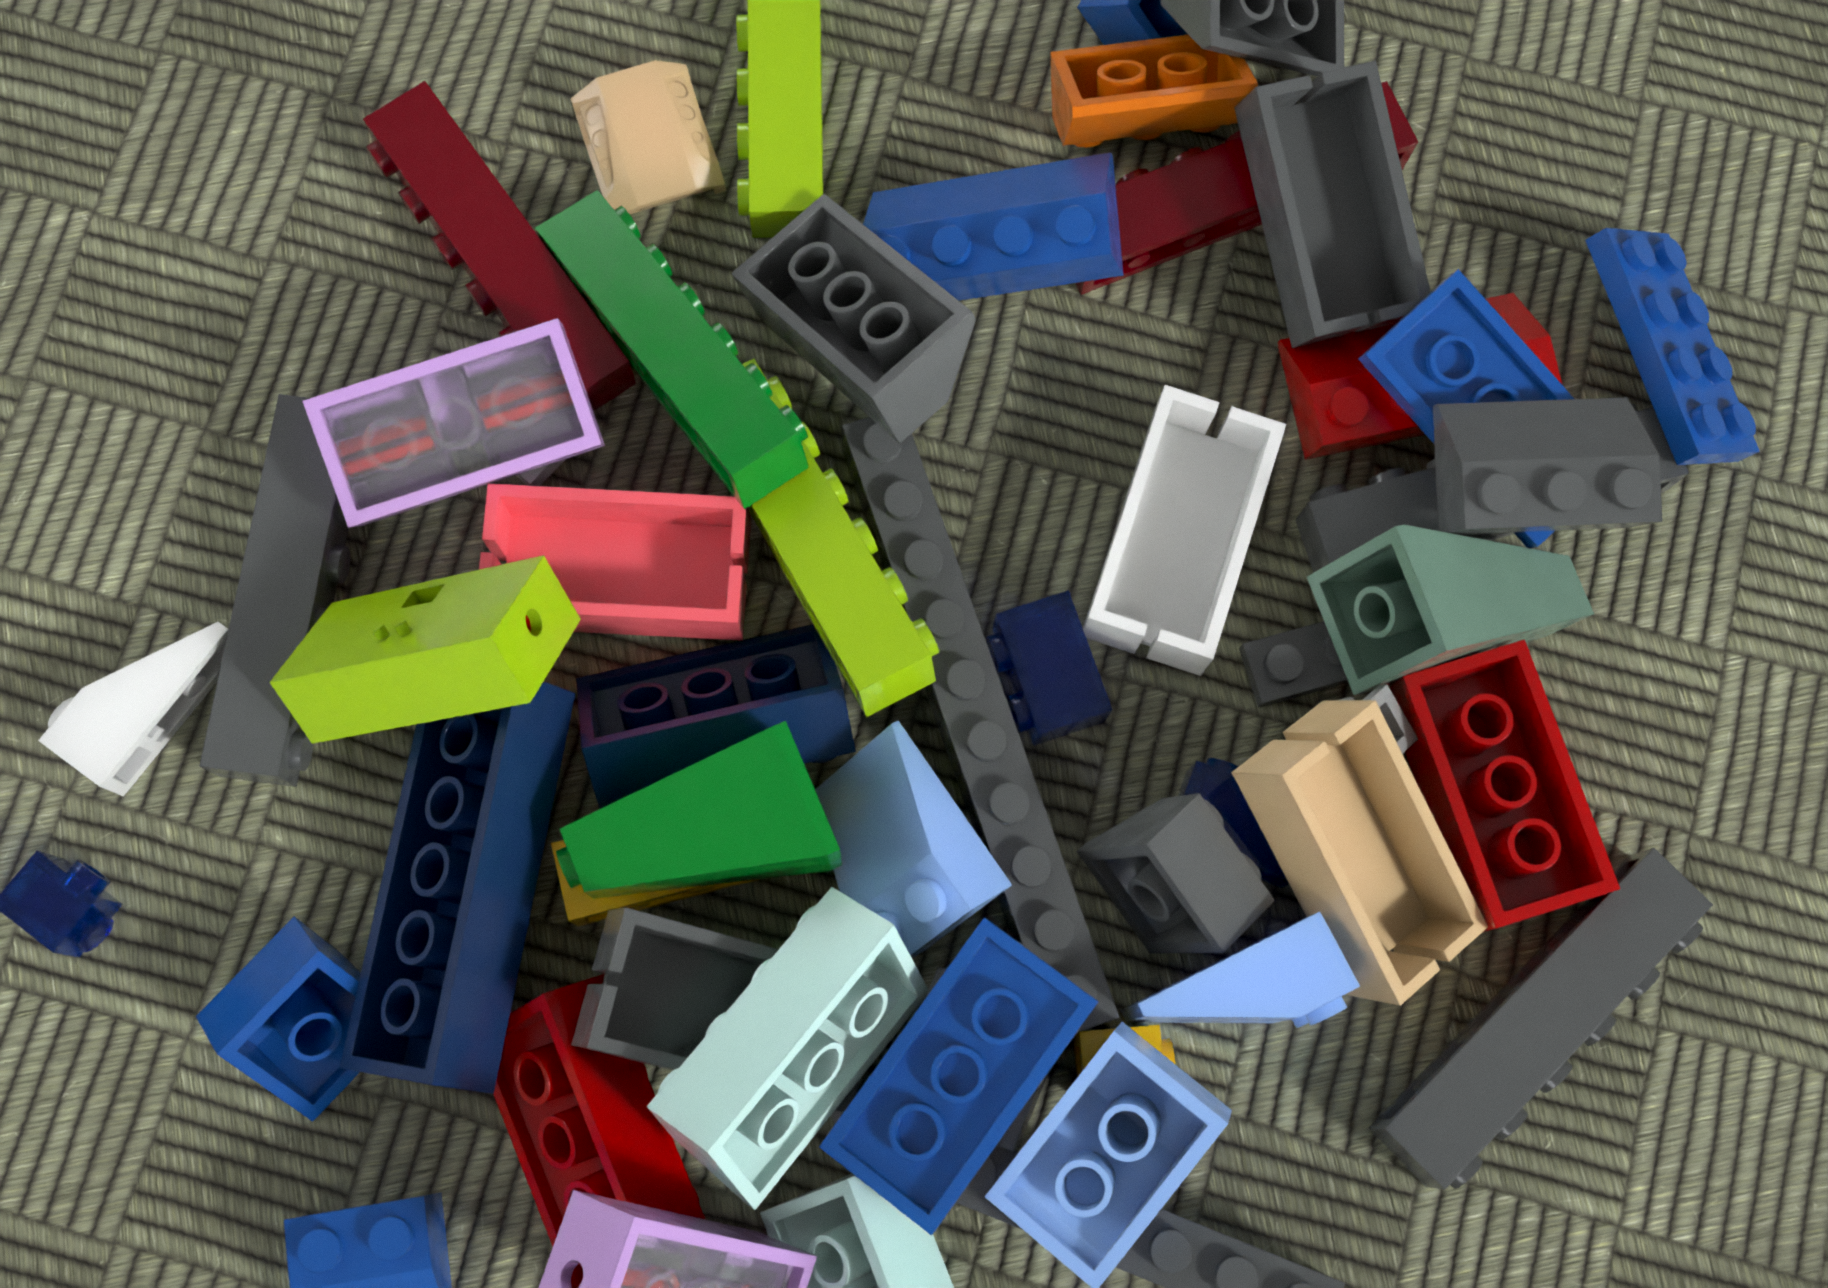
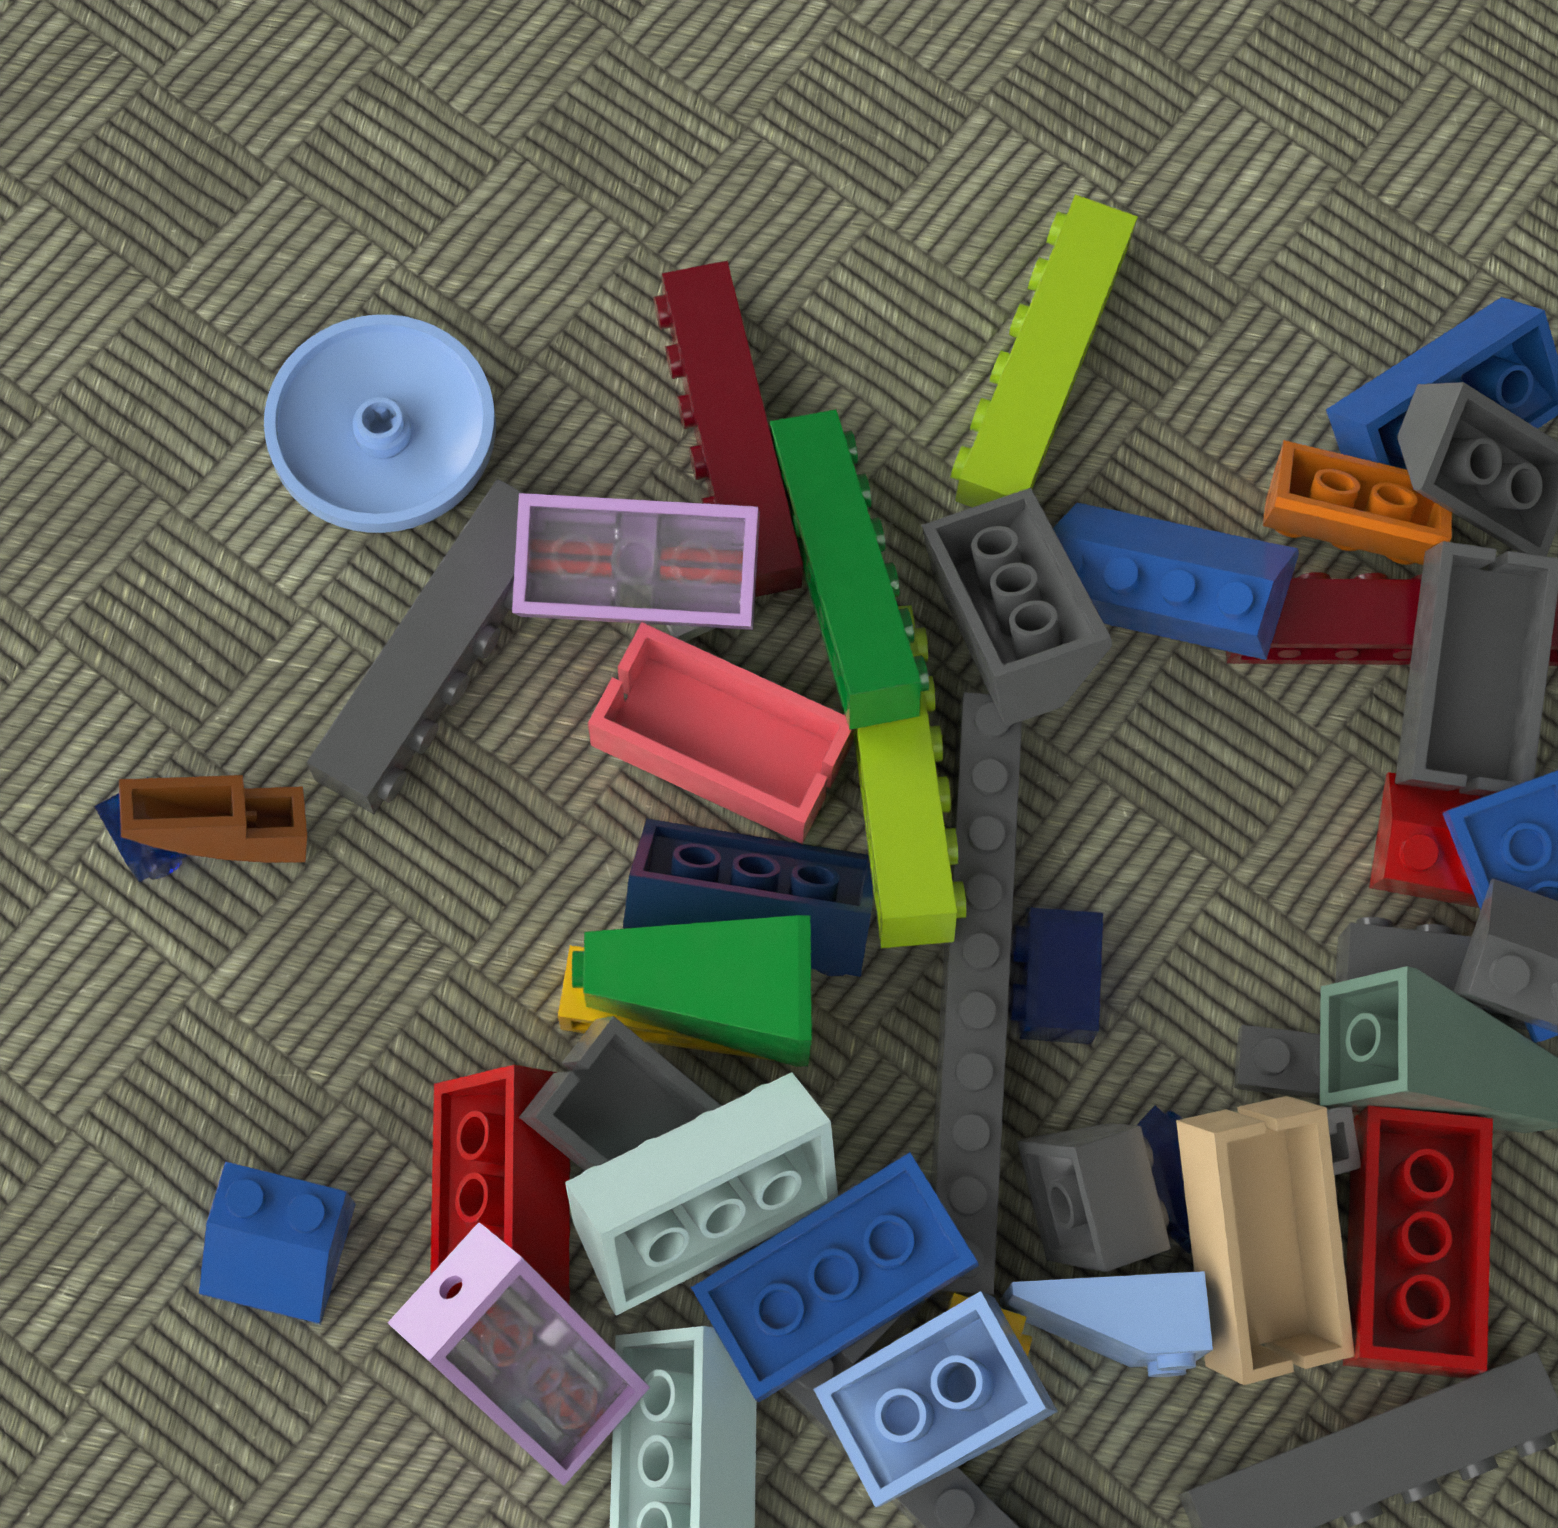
camera: 25 degrees right, 5 degrees down
white slope [38,622,228,797] -> none
blue slope [196,916,361,1122] -> none
lime brick [269,555,581,744] -> none
dark blue brick [340,681,576,1094] -> none
tan slope [571,60,726,214] -> none
light blue slope [815,721,1012,958] -> none
white piece [1080,385,1286,676] -> none
none -> dark orange slope [119,775,307,863]
none -> light blue dish [264,315,496,533]

